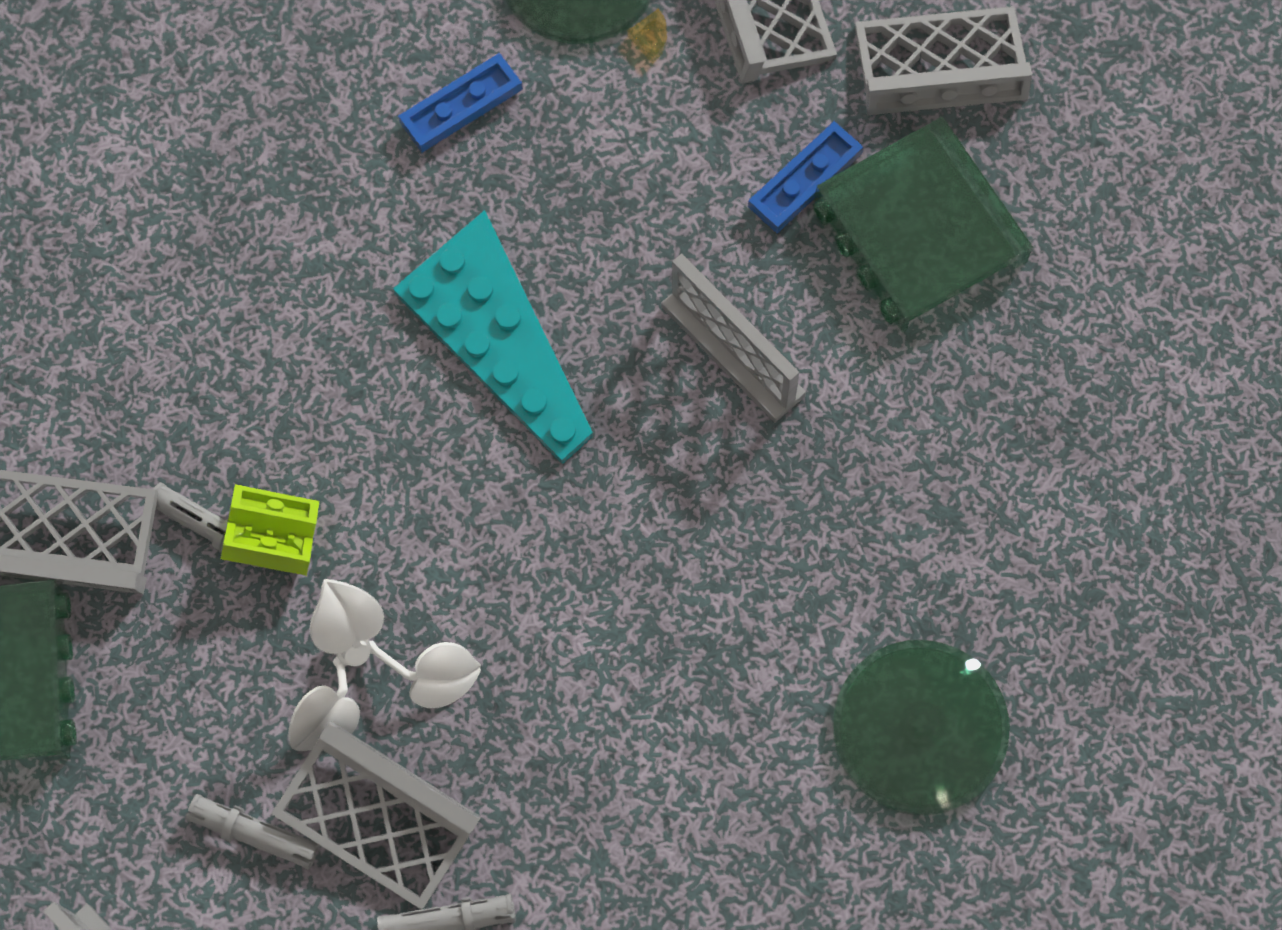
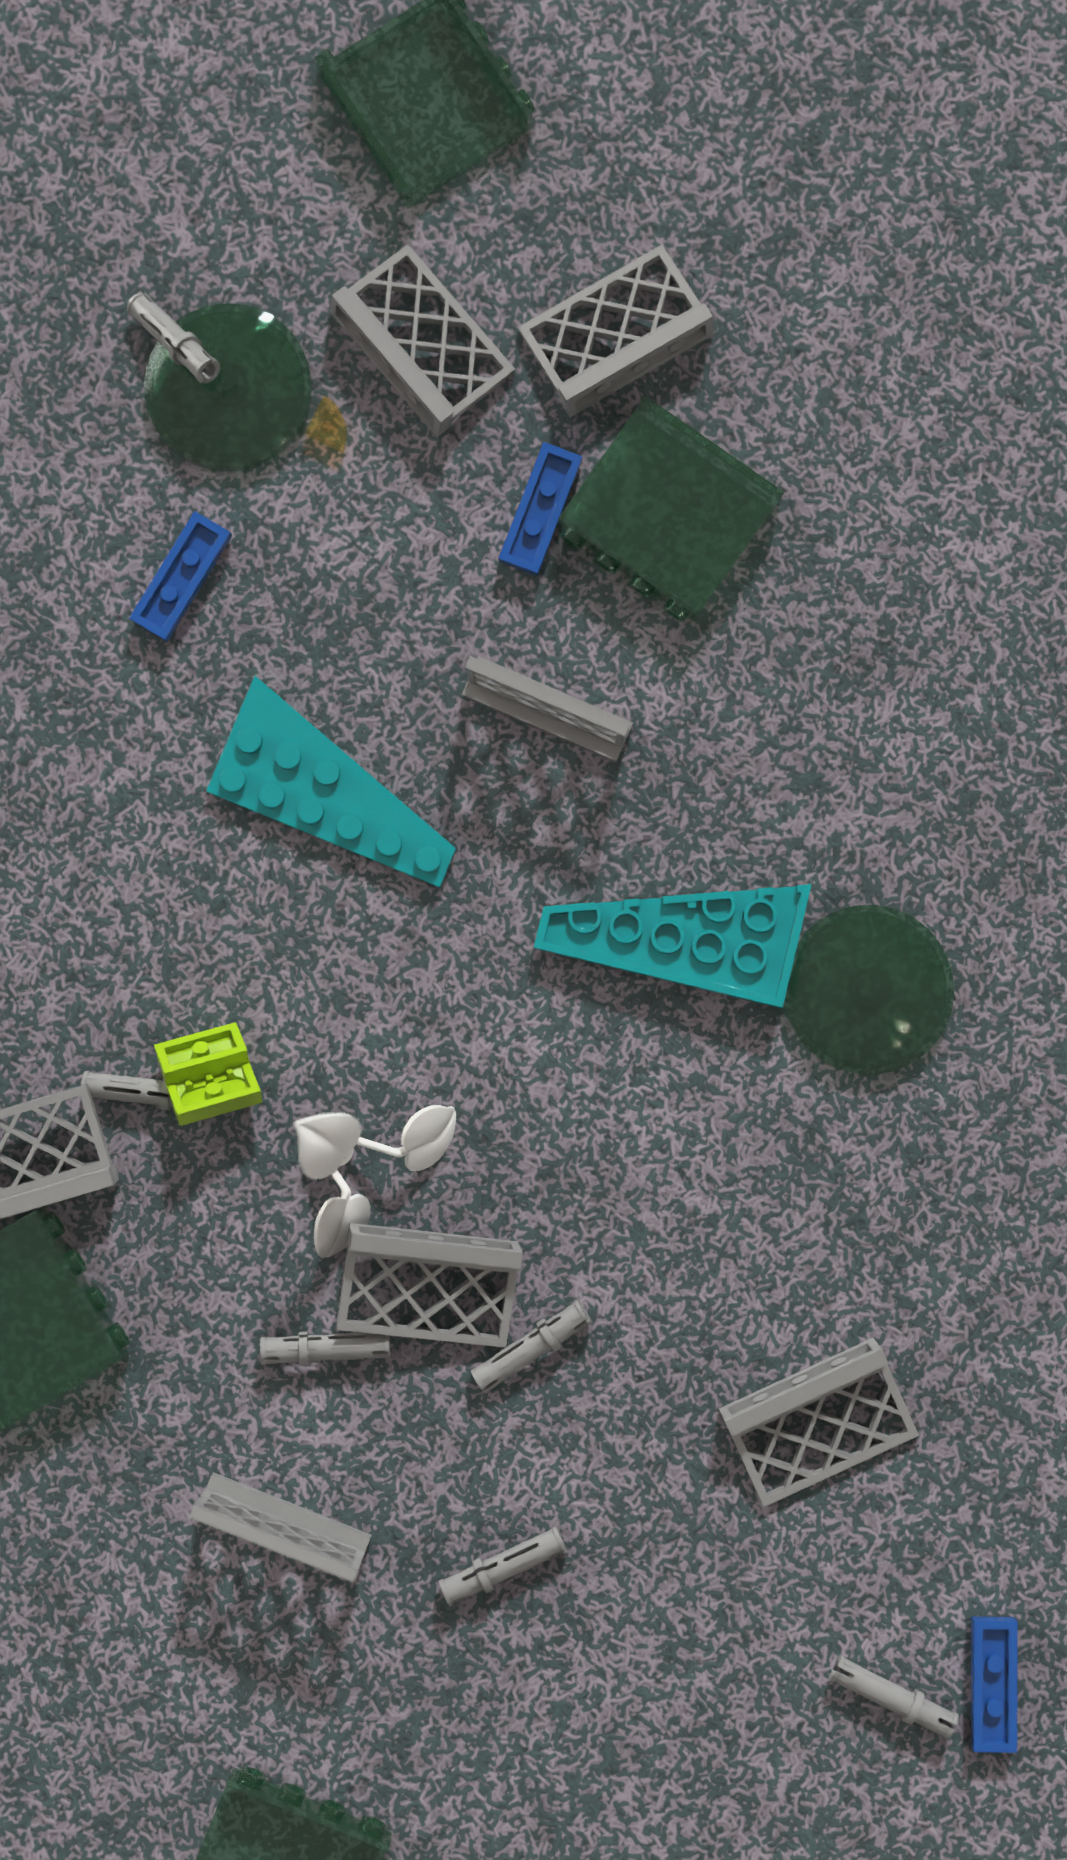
camera: 20 degrees left, 15 degrees up
none -> teal wing [533,884,812,1009]

